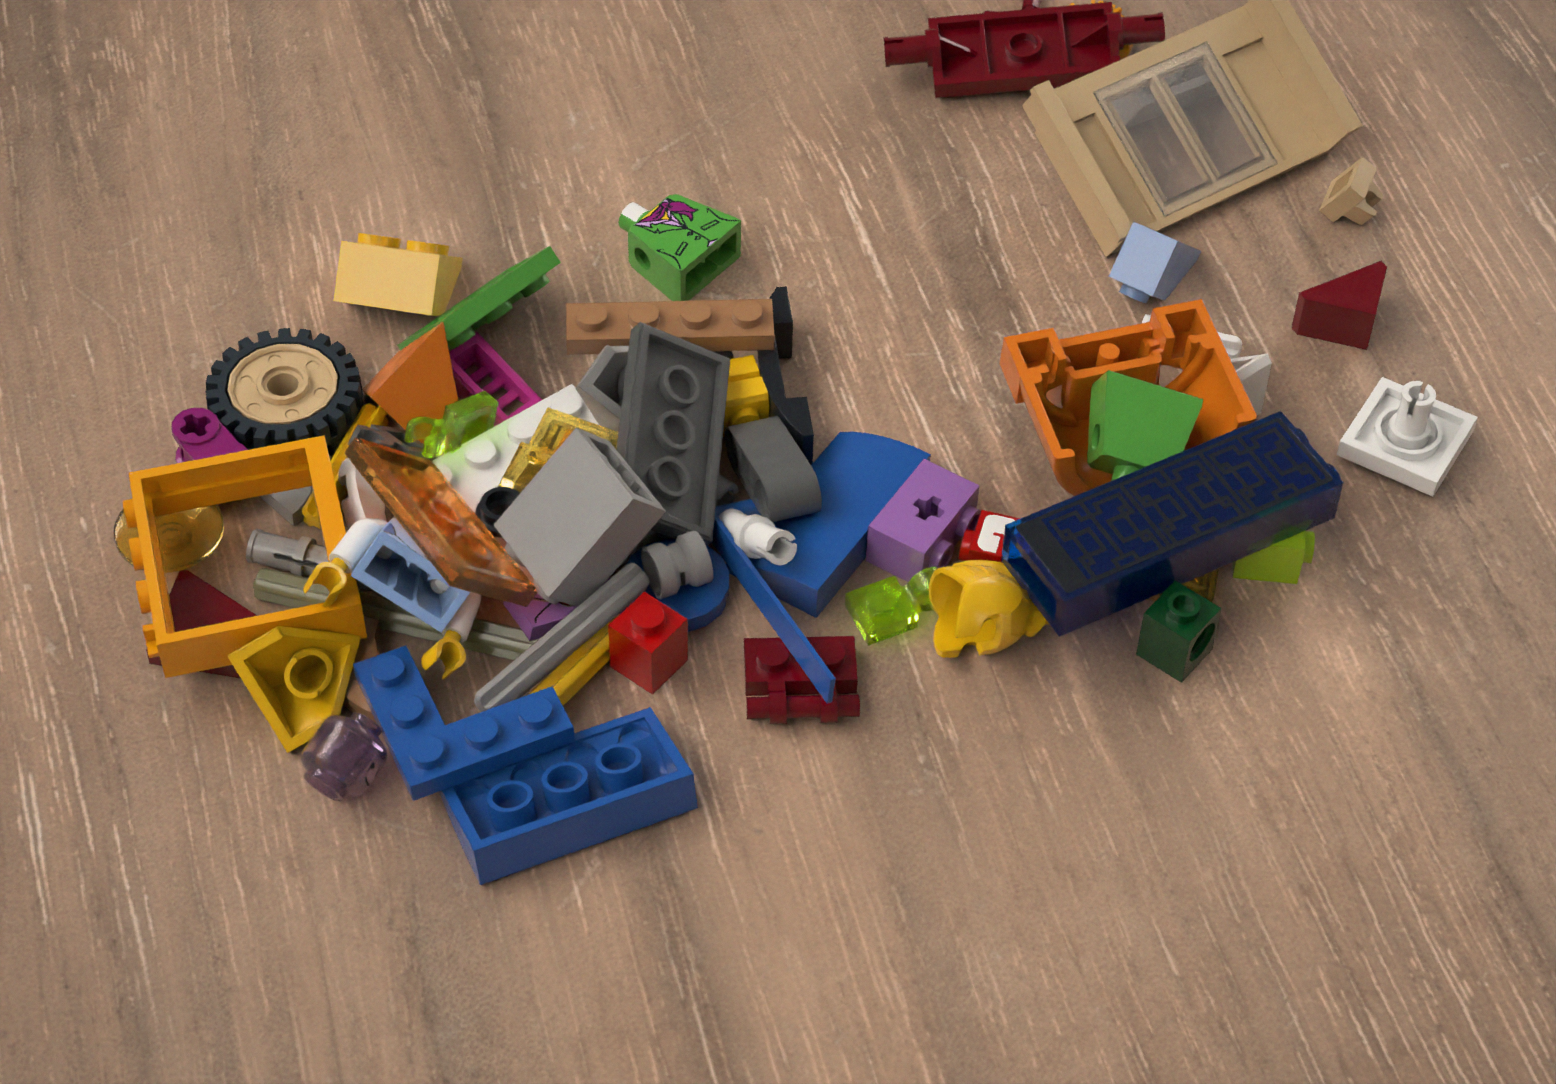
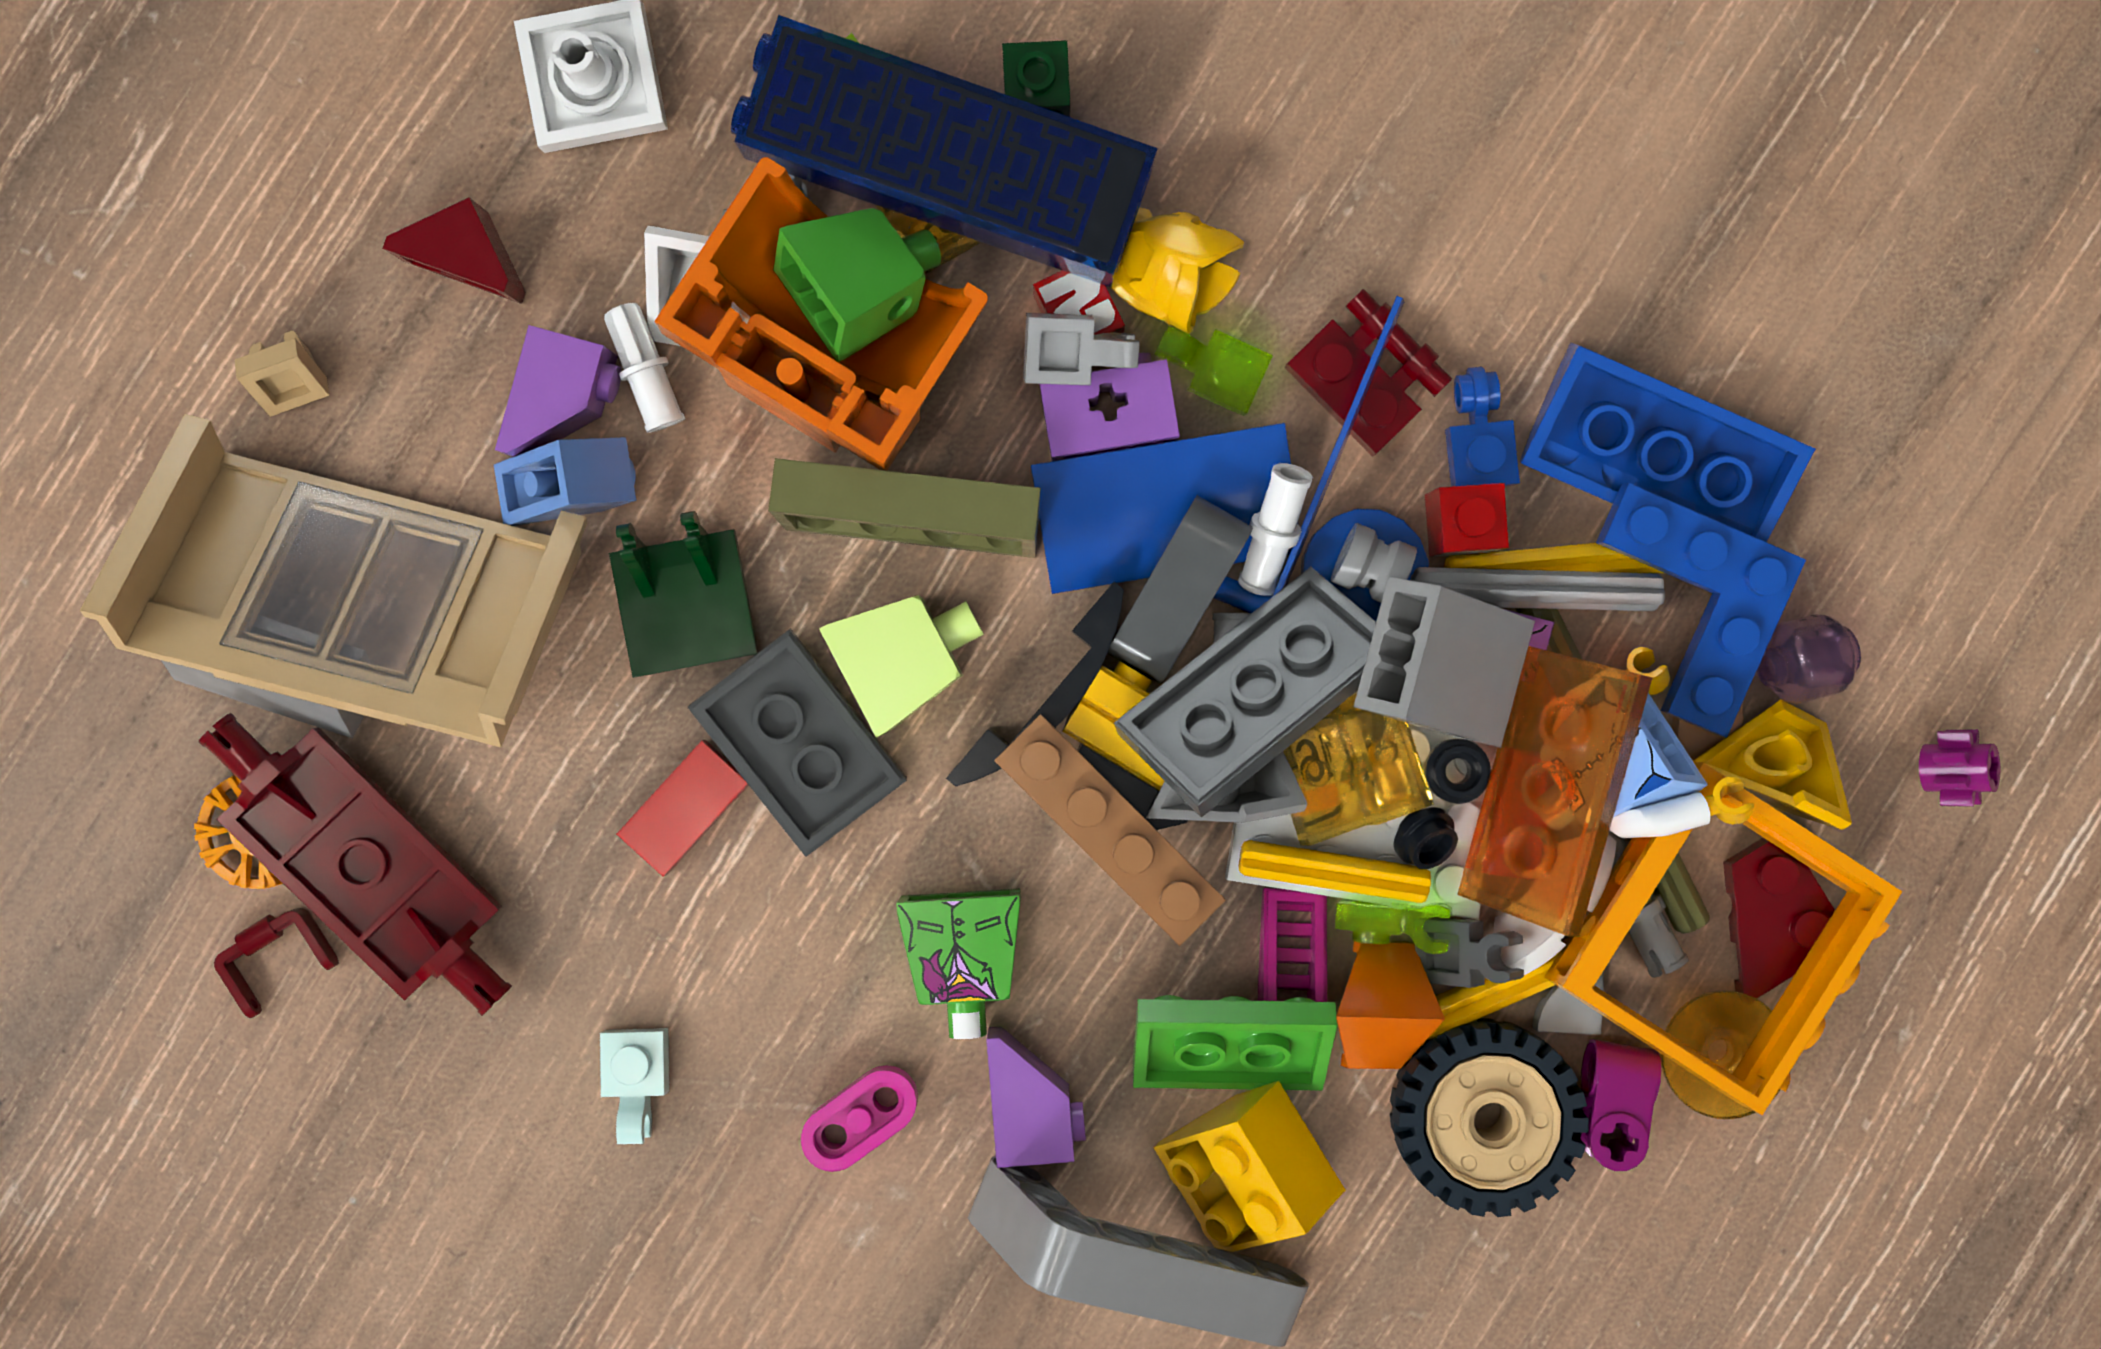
camera: 135 degrees left, 40 degrees up
none -> medium lavender slope [495,325,621,457]
none -> light aqua plate [600,1028,669,1144]
none -> dark green plate [609,511,759,678]
none -> tile [616,740,749,877]
none -> dark grey tile [687,628,907,857]
none -> olive slope [768,458,1041,558]
none -> dark pink plate [801,1065,918,1172]
none -> yellowish green torso [819,595,984,738]
none -> light grey beam [968,1156,1309,1347]
none -> medium lavender slope [986,1026,1086,1168]
none -> light grey plate [1023,313,1140,386]
none -> yellow axle [1238,840,1431,903]
none -> black plate [1393,807,1458,869]
none -> blue plate [1445,366,1520,487]
none -> magenta gear [1919,729,2001,807]

